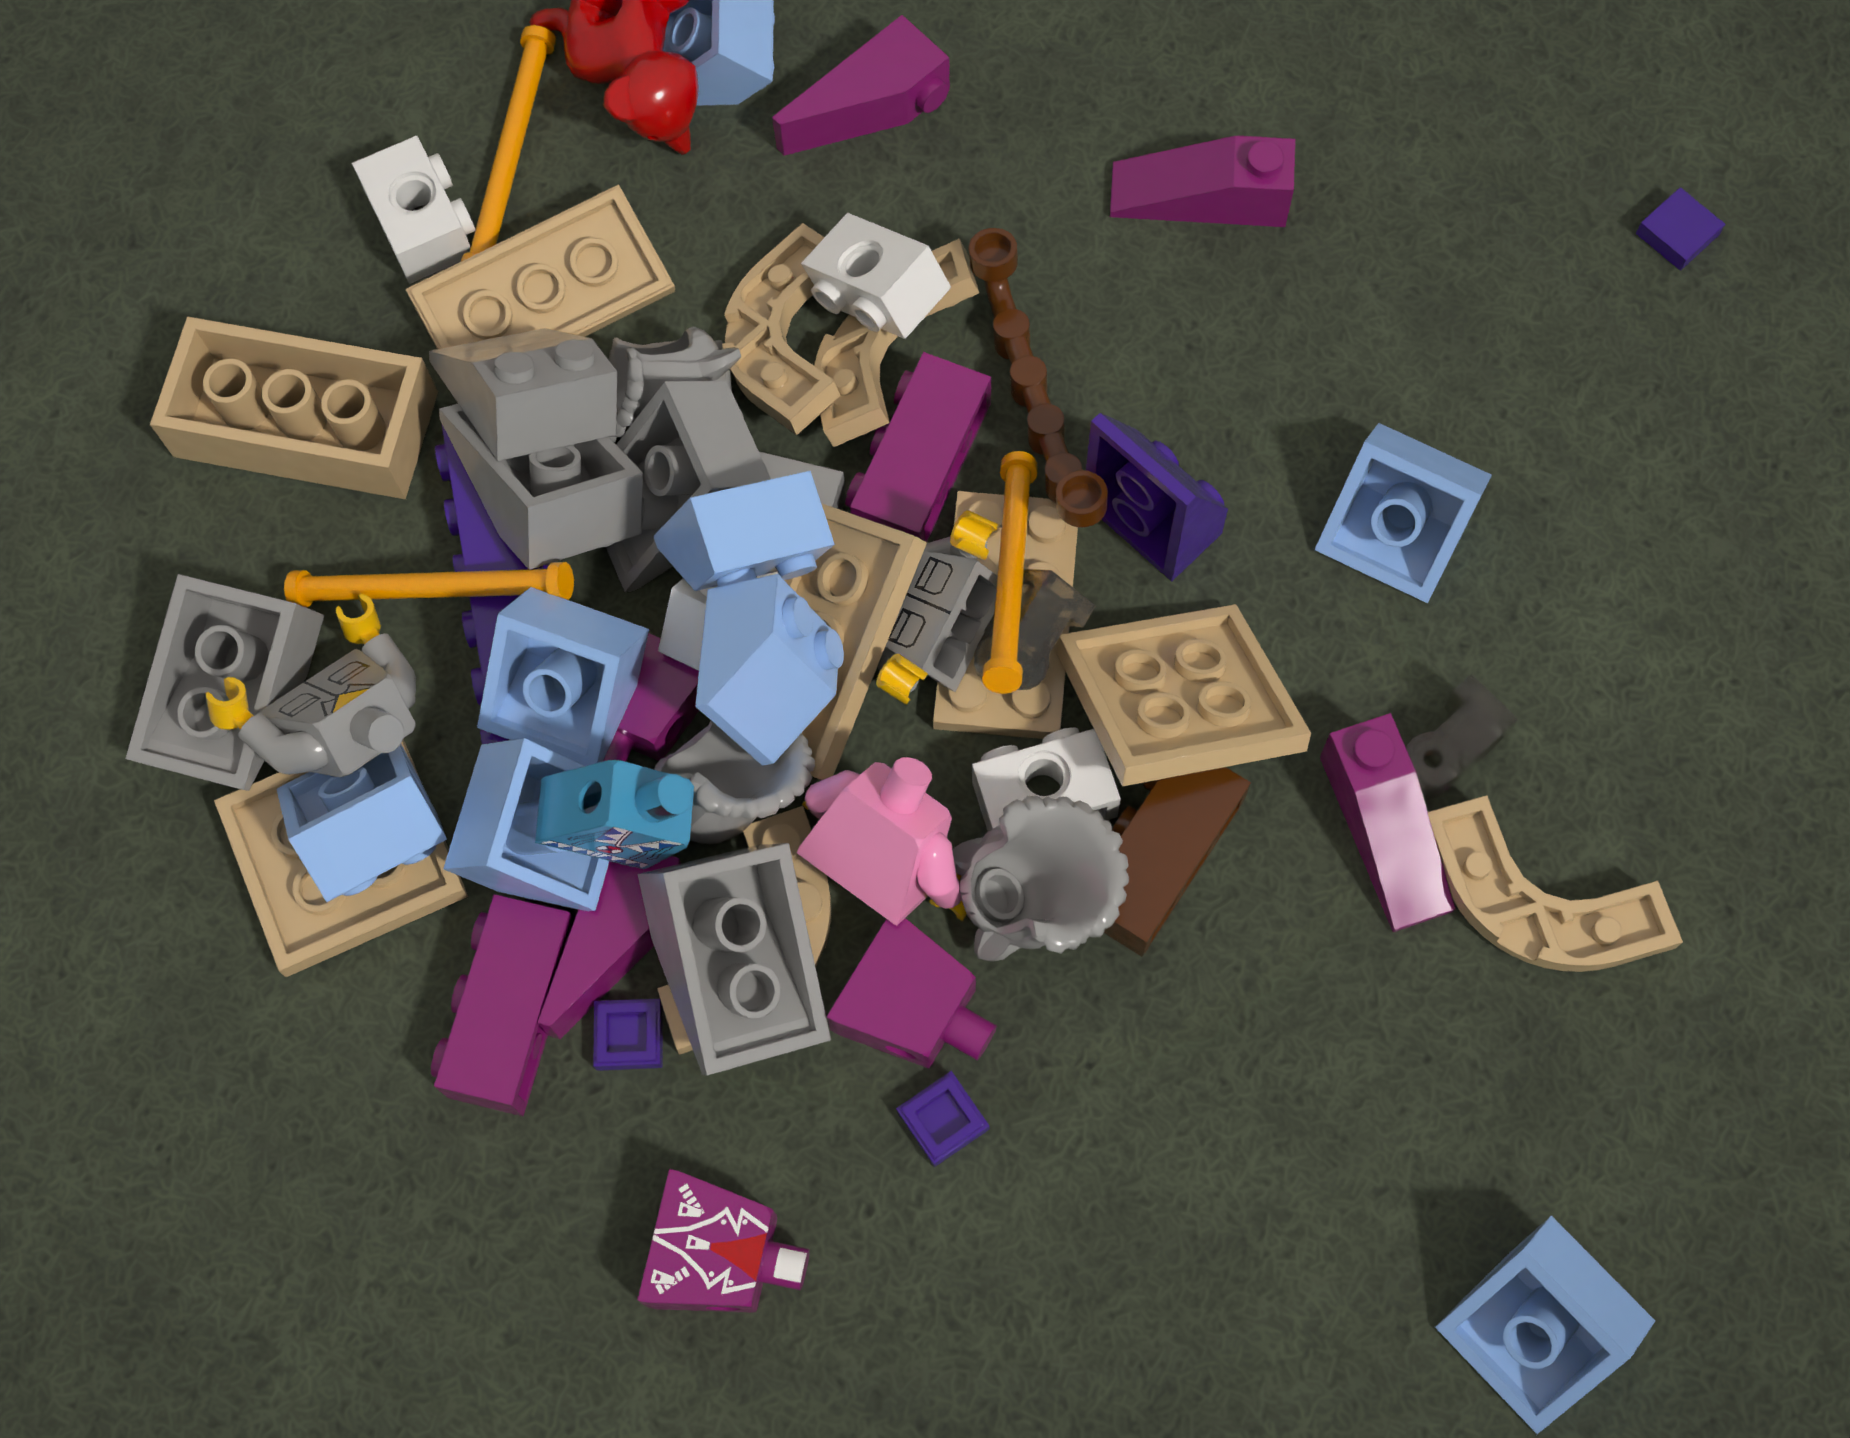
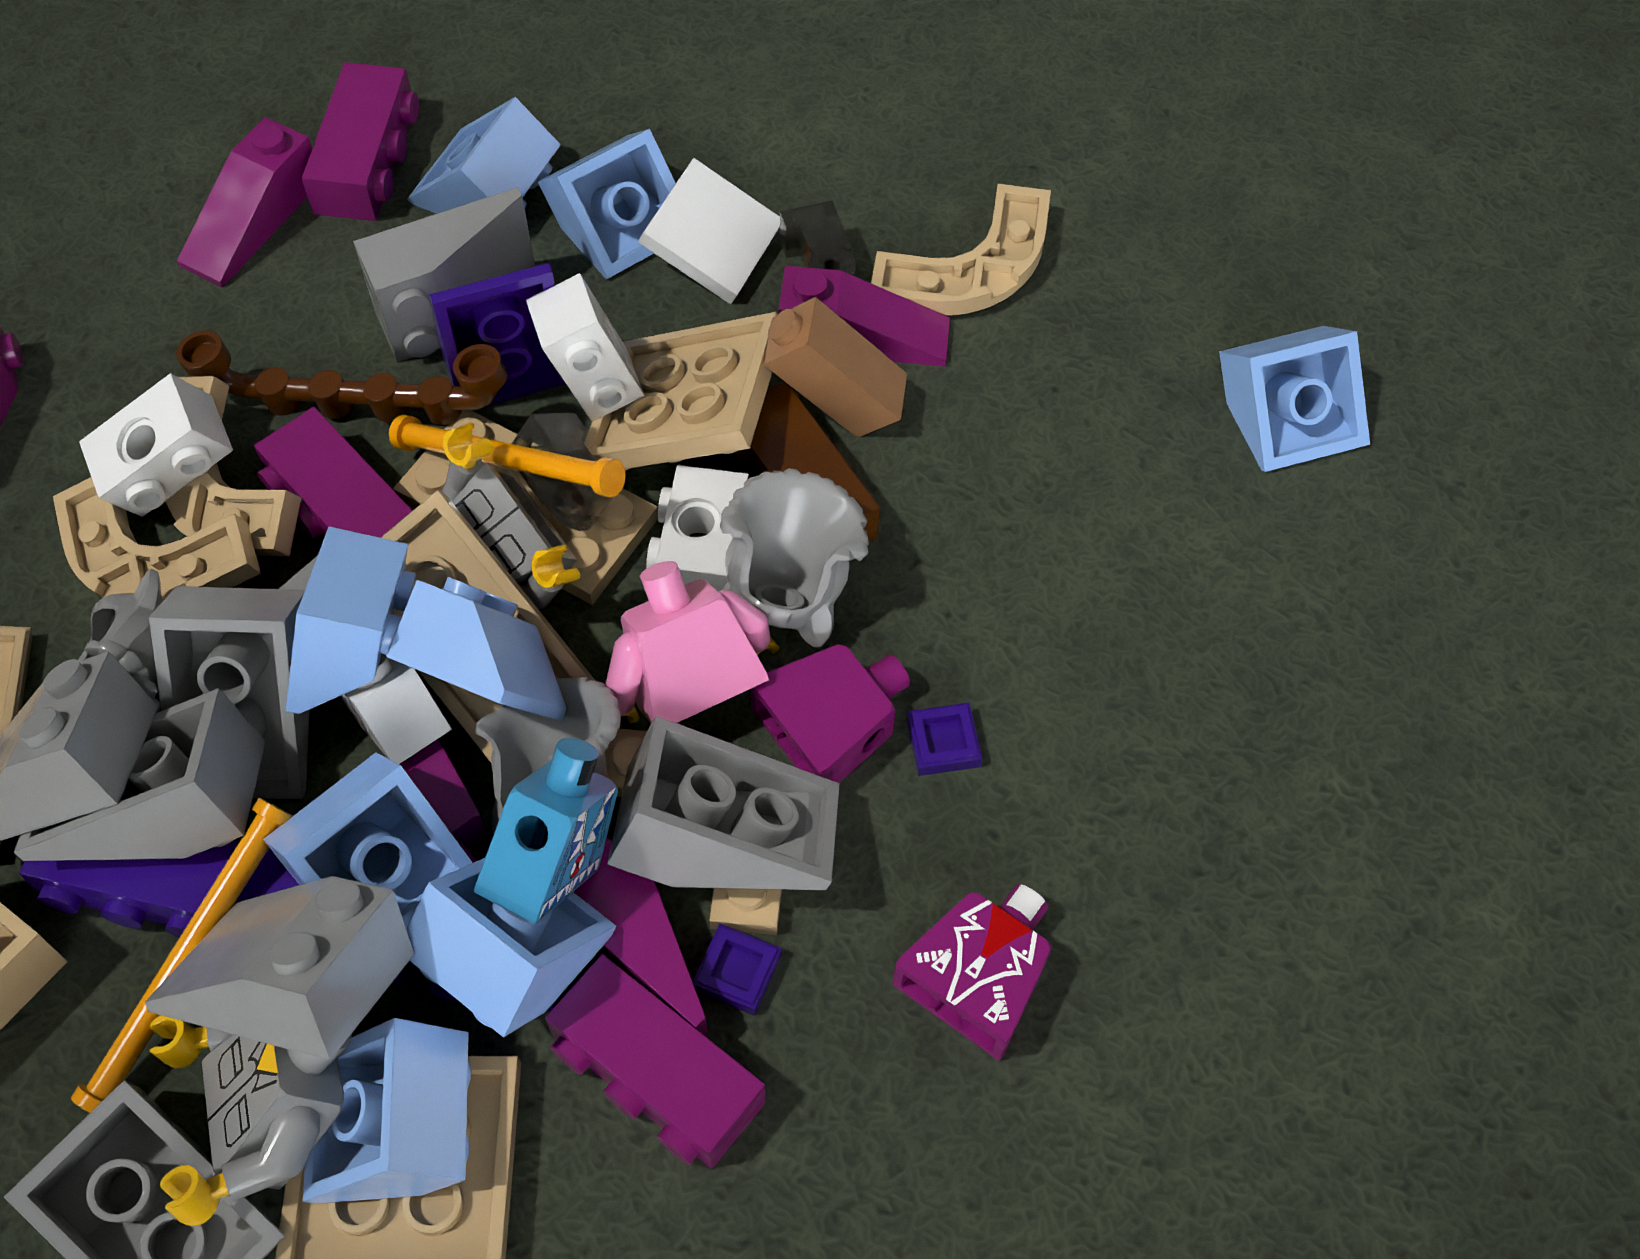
camera: 70 degrees left, 10 degrees down
none -> light grey slope [145,876,414,1060]
none -> magenta brick [302,62,419,221]
none -> light grey slope [353,187,535,363]
none -> light blue slope [407,97,561,214]
none -> white brick [526,273,644,421]
none -> white tile [638,158,784,304]
none -> medium nougat brick [763,297,907,437]

